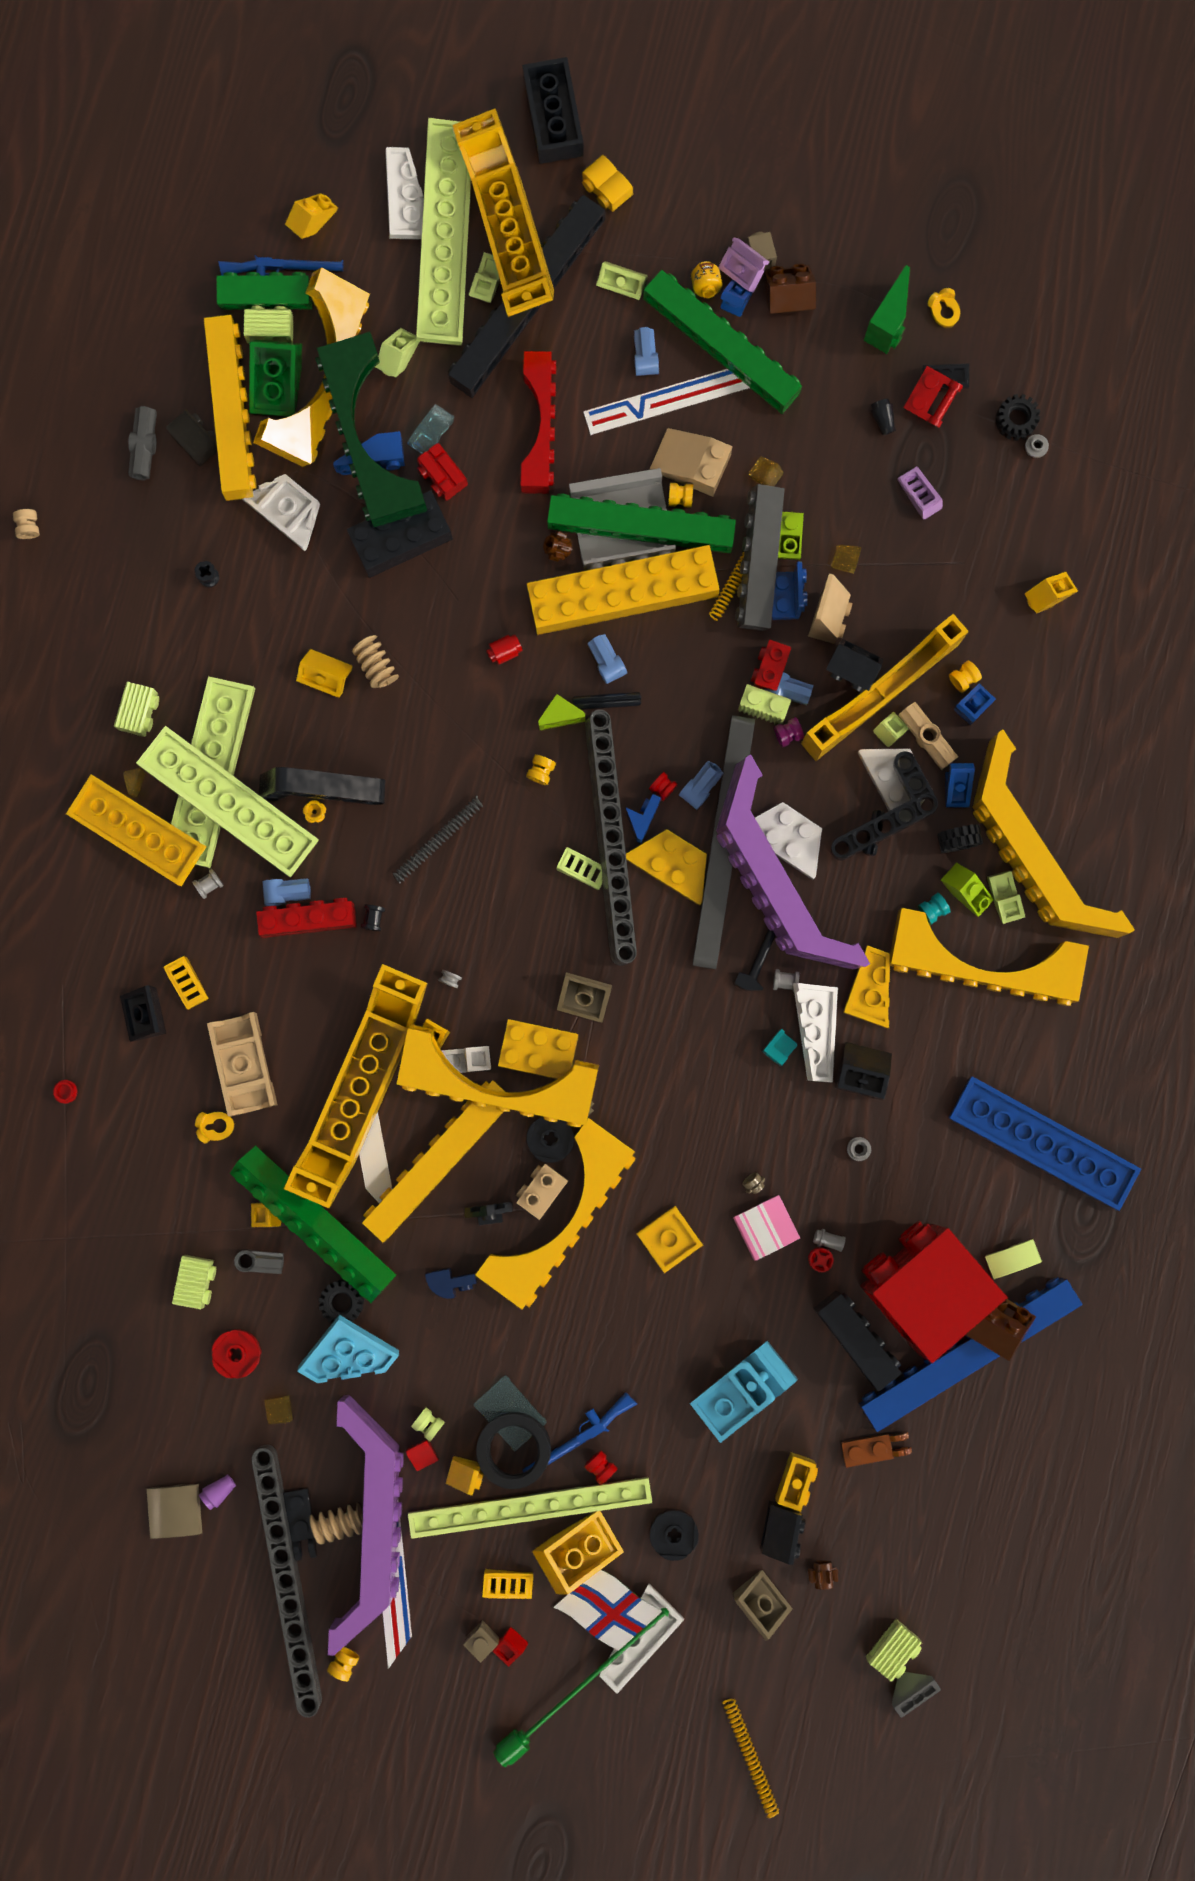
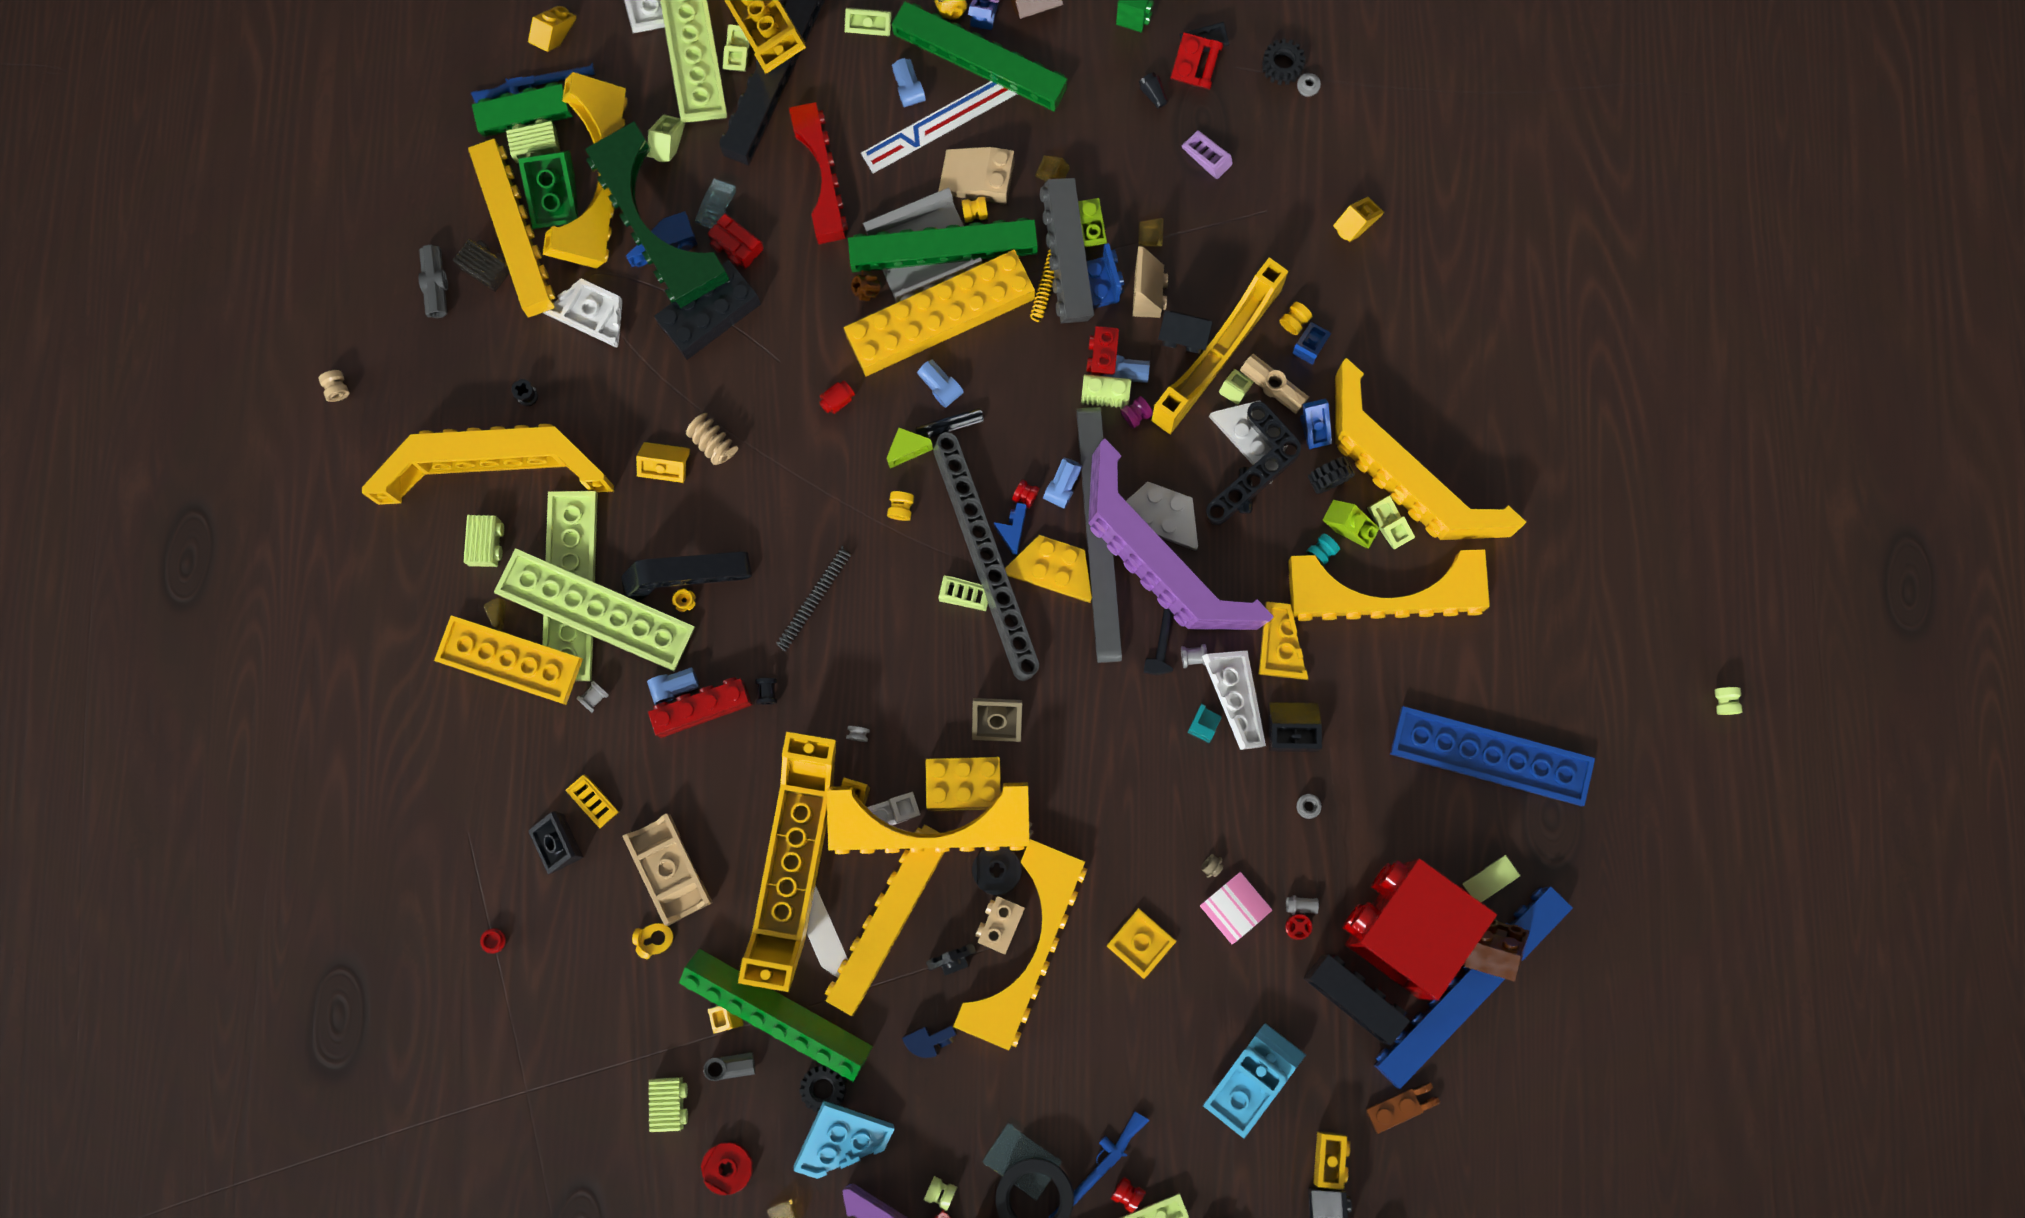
camera: 10 degrees left, 5 degrees down
none -> yellow slope [362,424,614,505]

